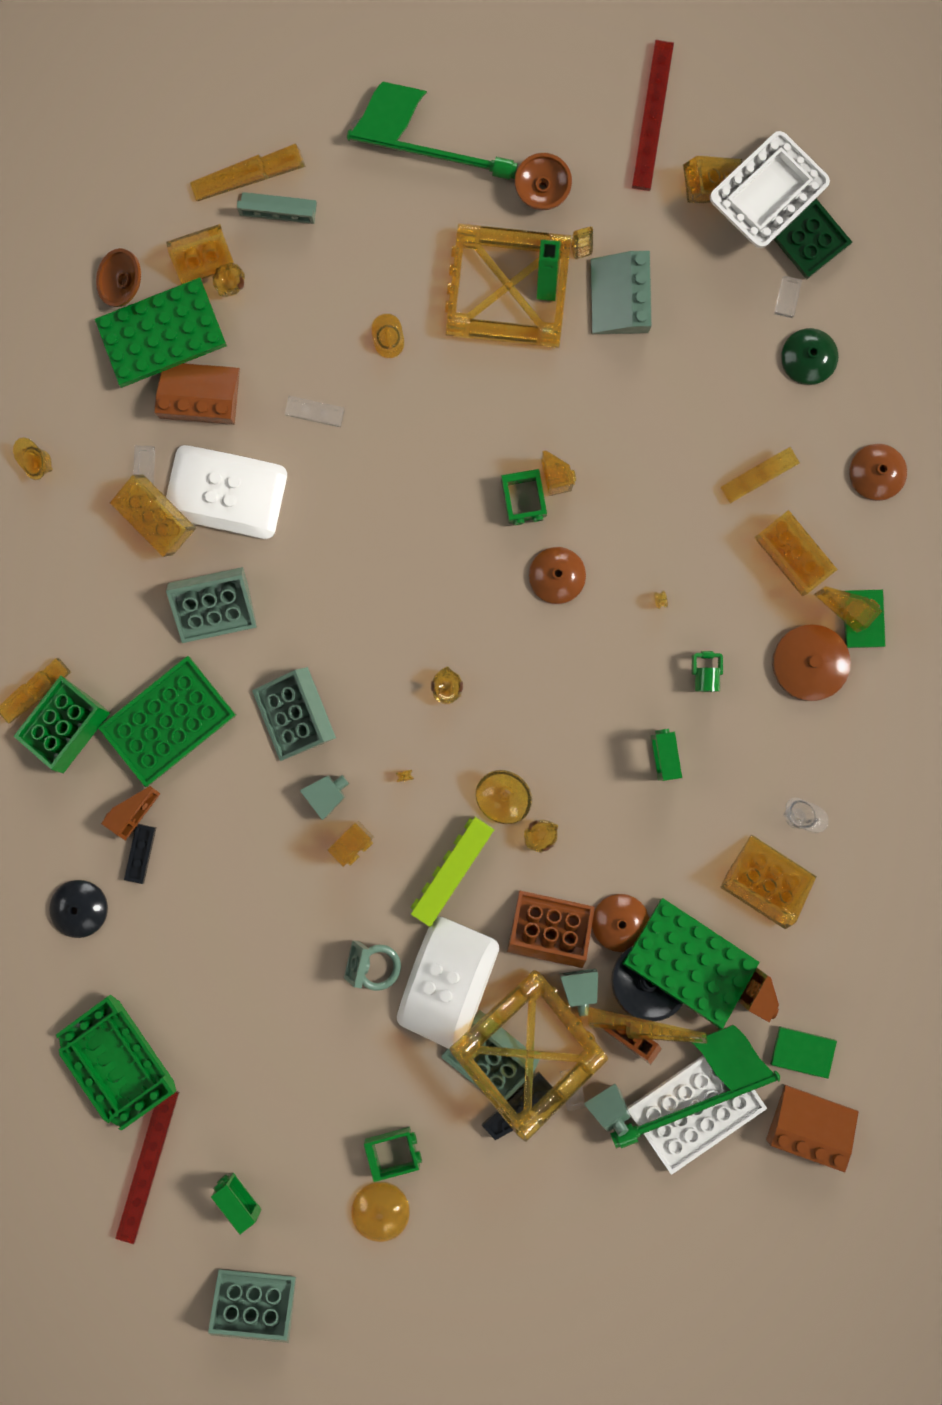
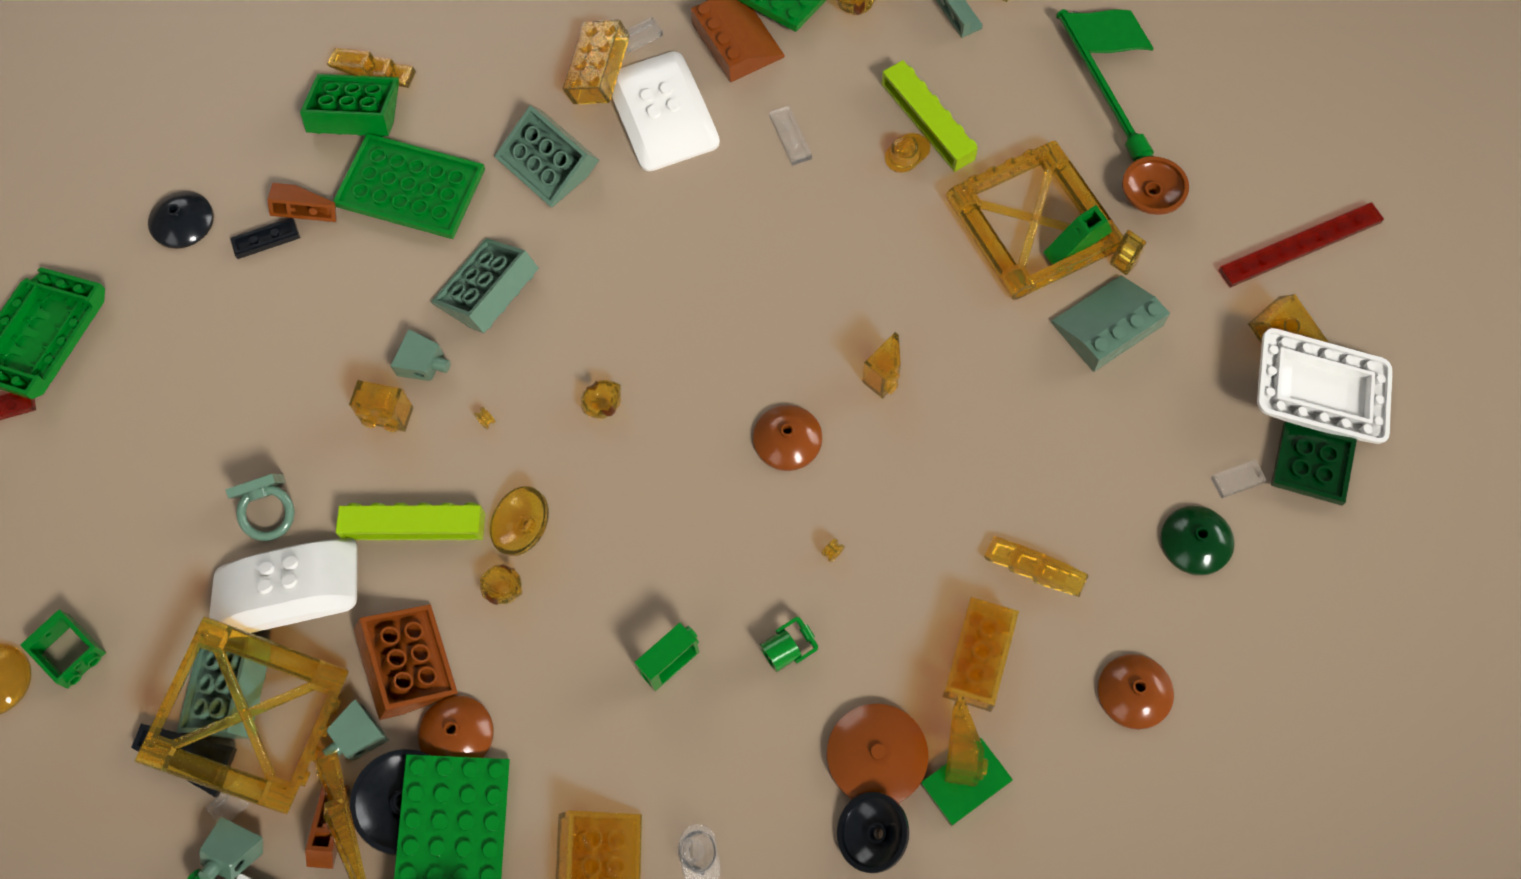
camera: 55 degrees right, 20 degrees down
green window [501,469,547,525] -> none
none -> black dish [837,792,909,873]
none -> lime brick [881,60,978,172]

